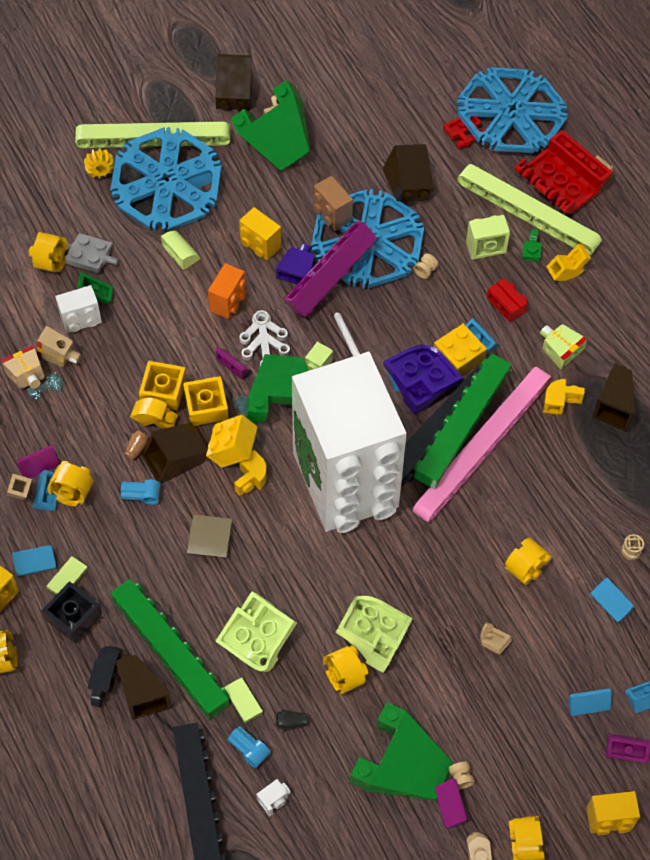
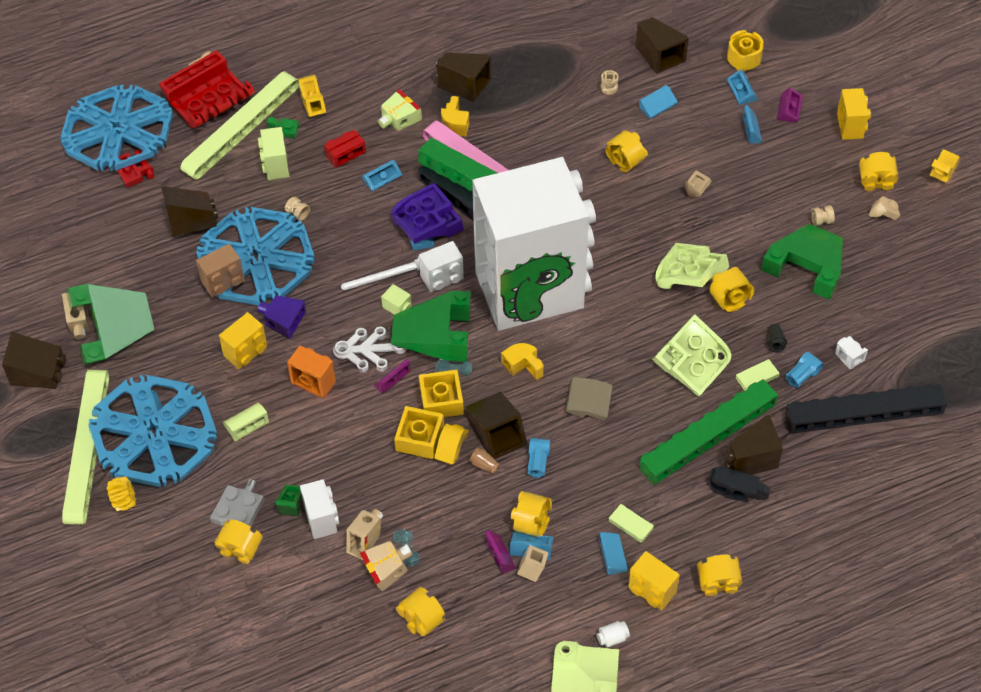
camera: 85 degrees left, 5 degrees down
black brick [41,581,102,644] -> none
yellow brick [206,415,257,468] -> none
magenta brick [284,221,377,317] -> none
yellow brick [434,323,487,376] -> none
magenta slope [435,779,467,828] -> none

